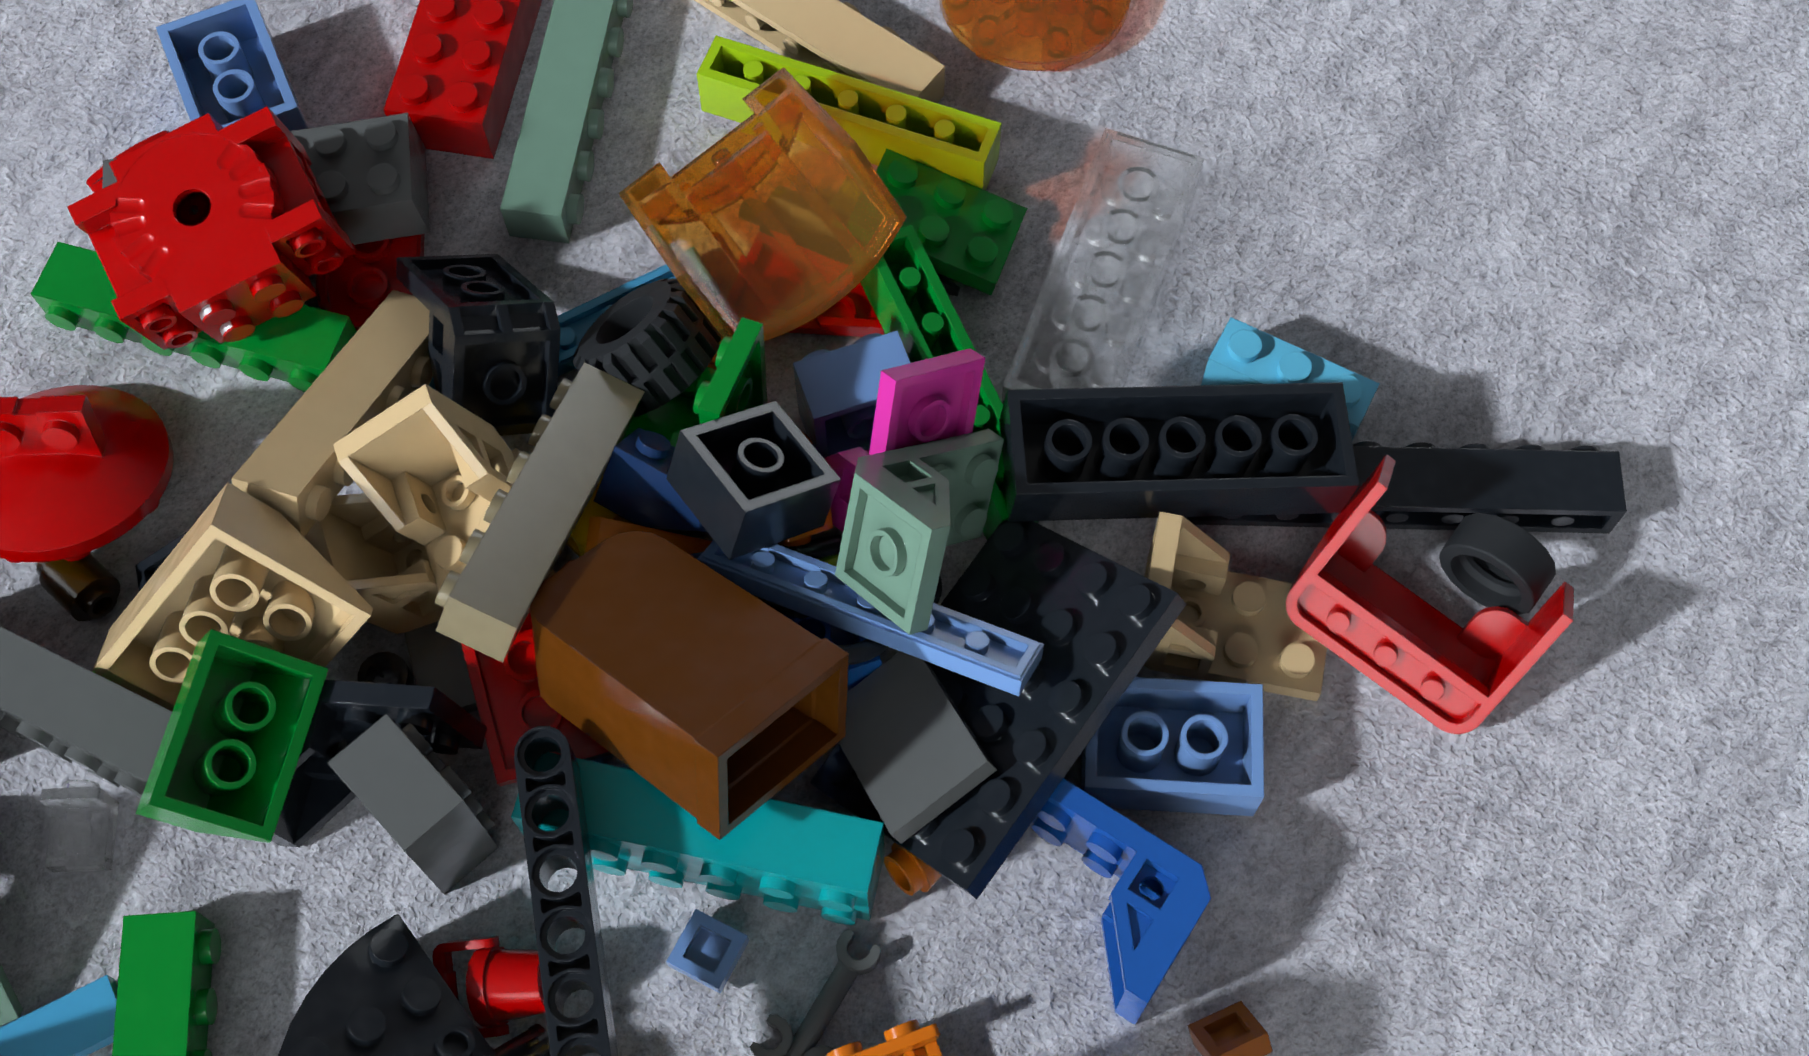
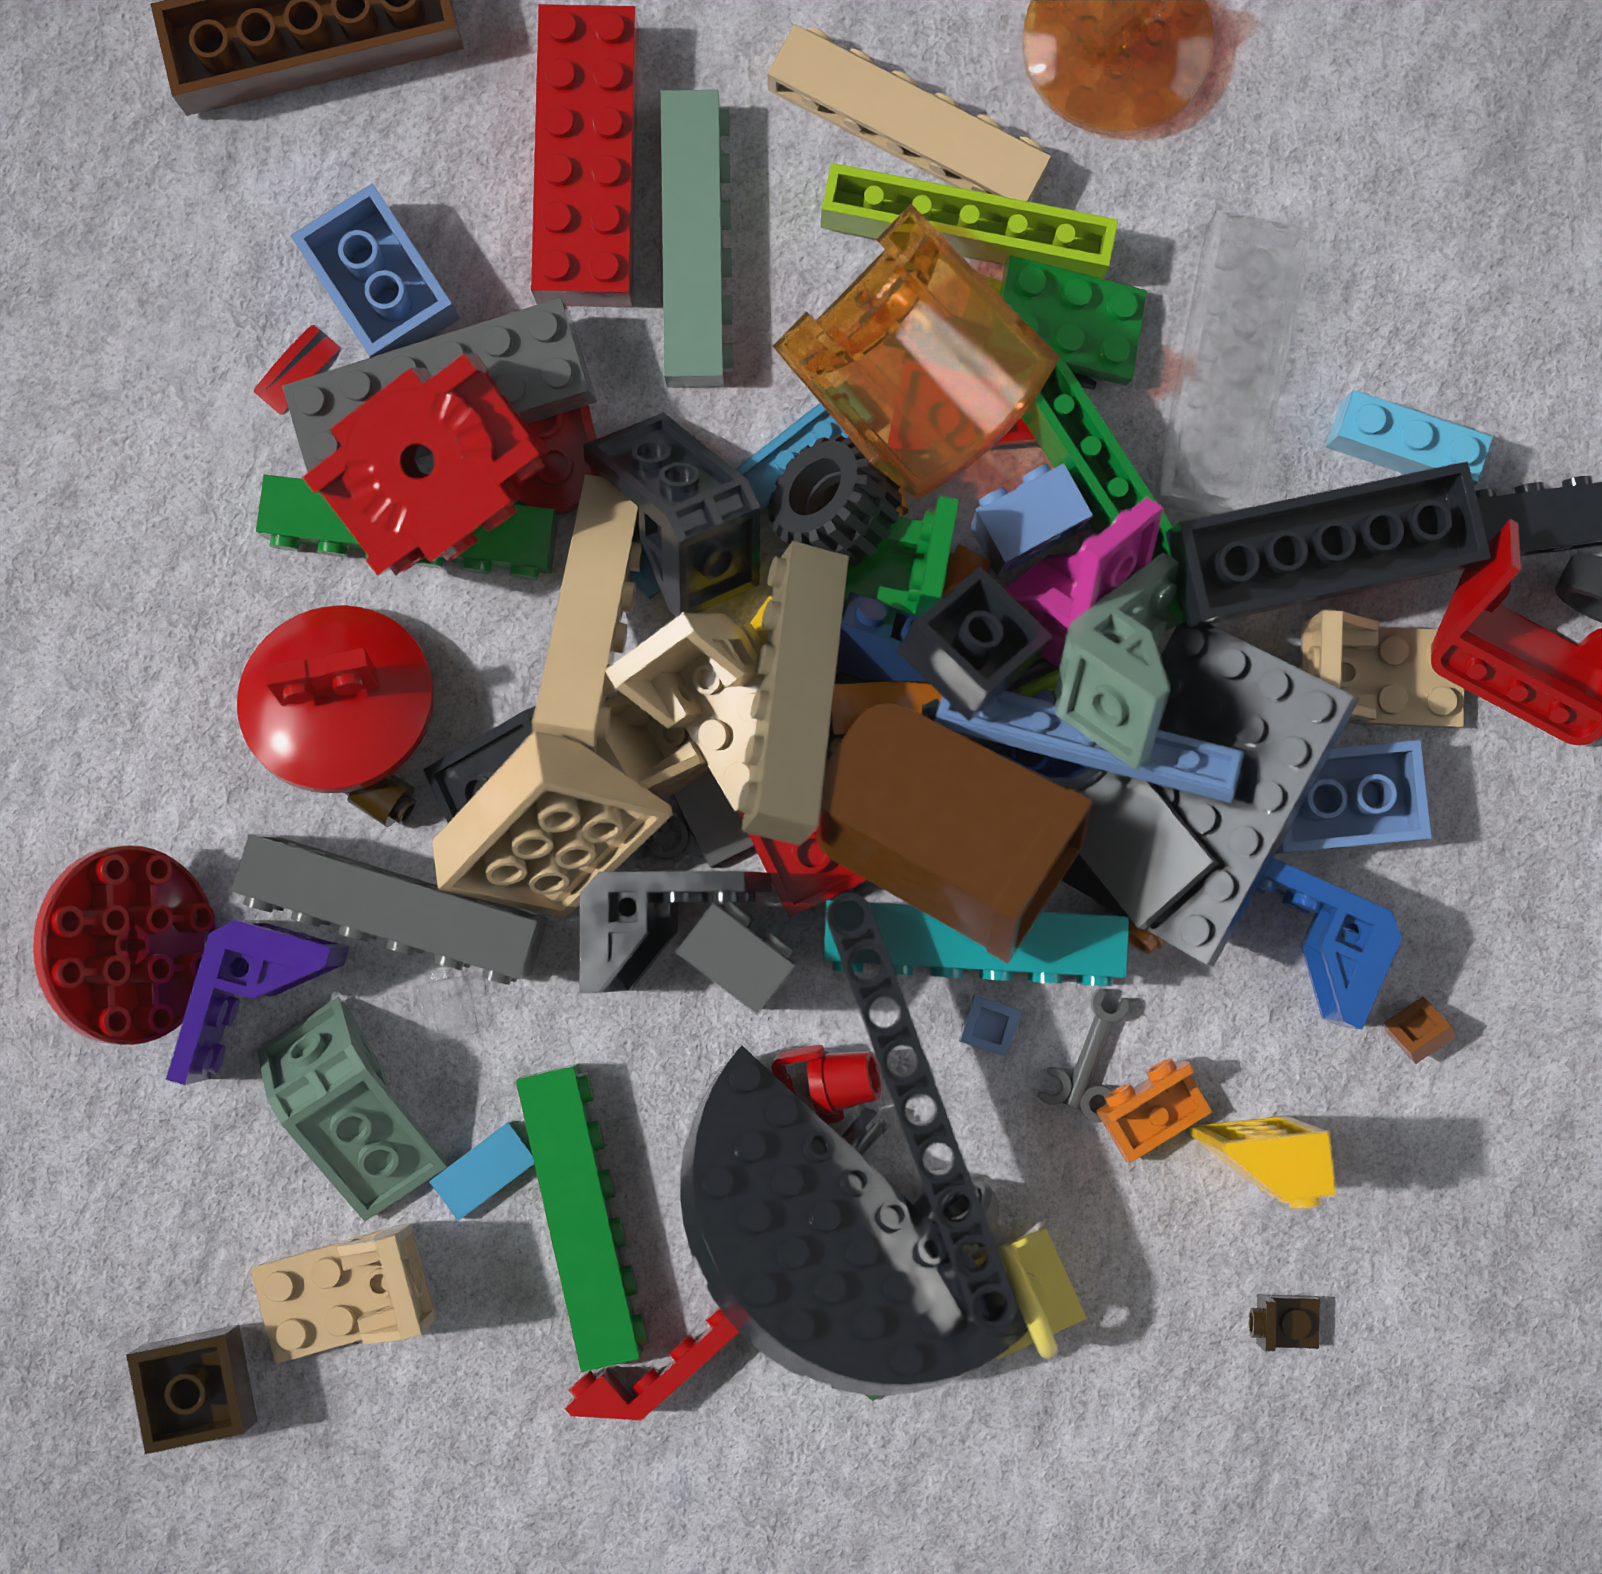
camera: 10 degrees left, 20 degrees up
green slope [136,629,329,843] -> none

